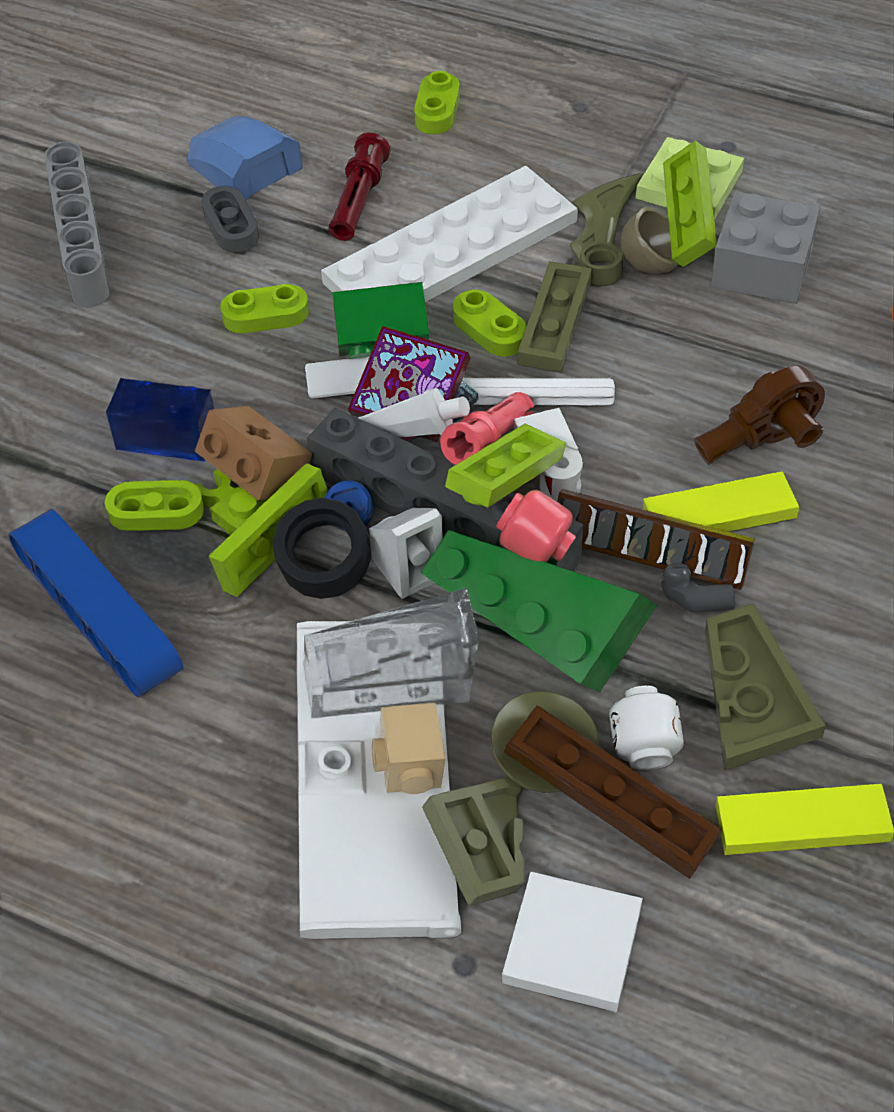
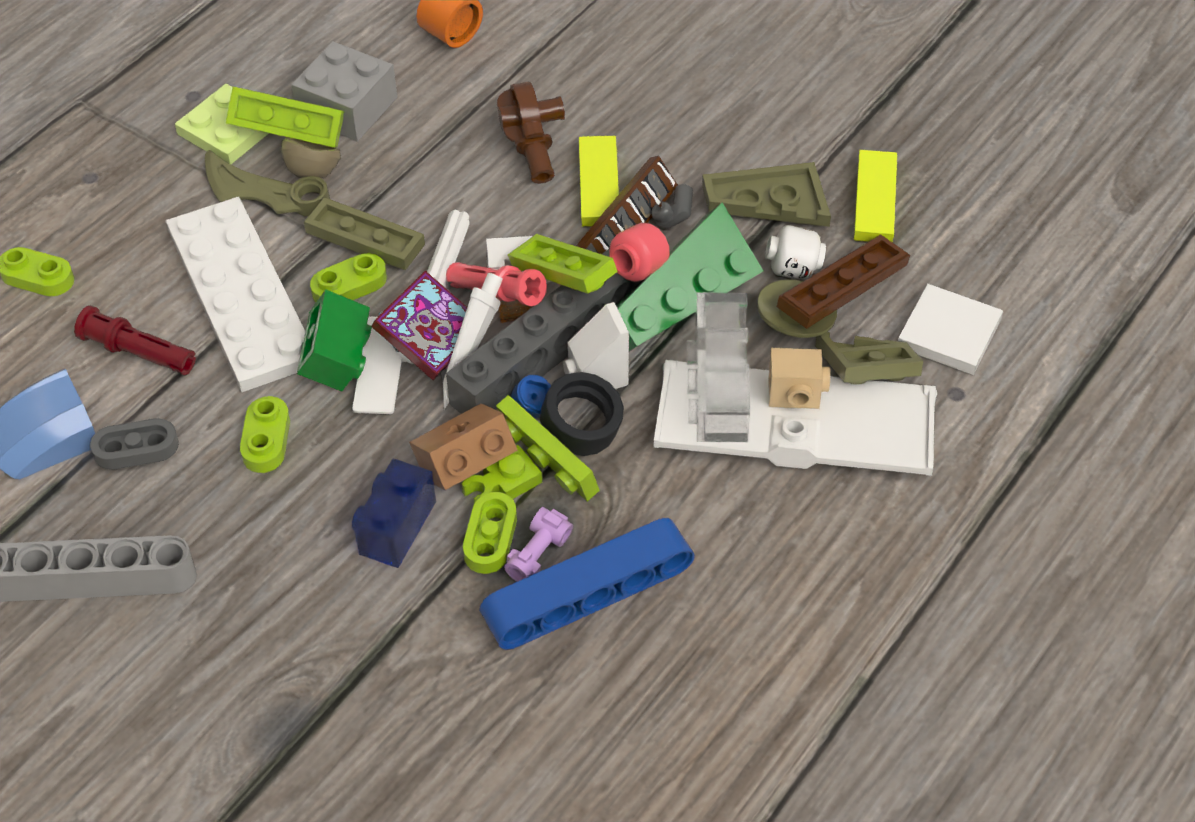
camera: 80 degrees left, 0 degrees up
none -> lavender bar [505,507,573,582]

